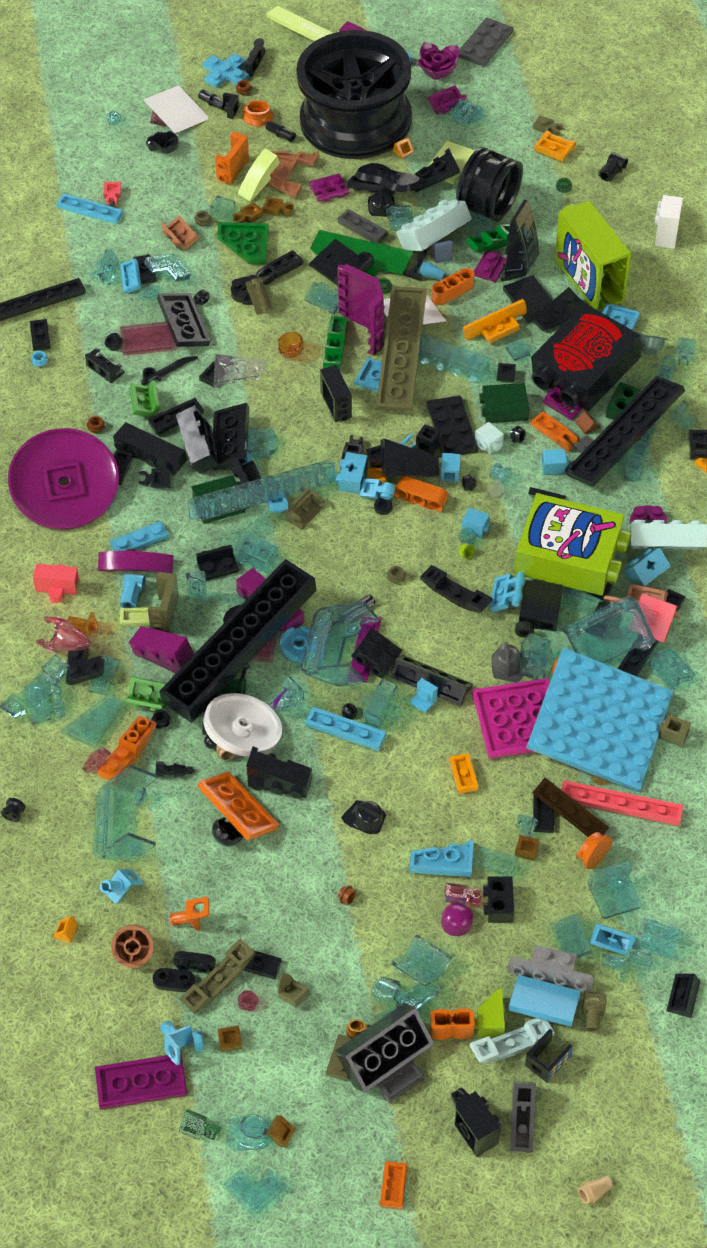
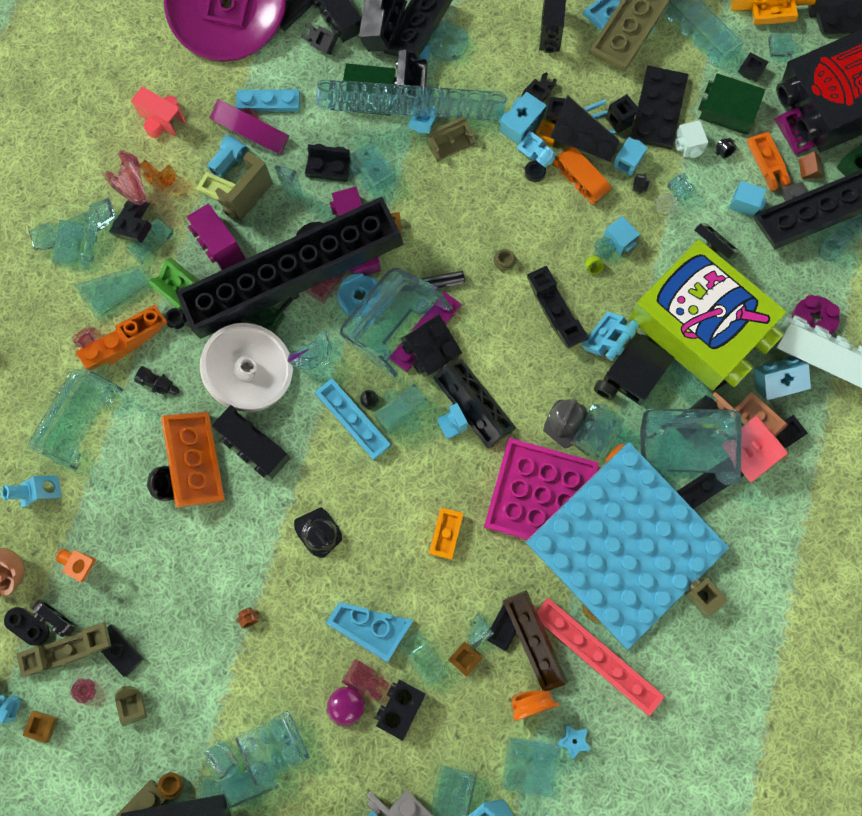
camera: 30 degrees right, 20 degrees up
clear light blue bracket [648,649,695,690] -> none
none -> medium azure plate [558,725,590,759]

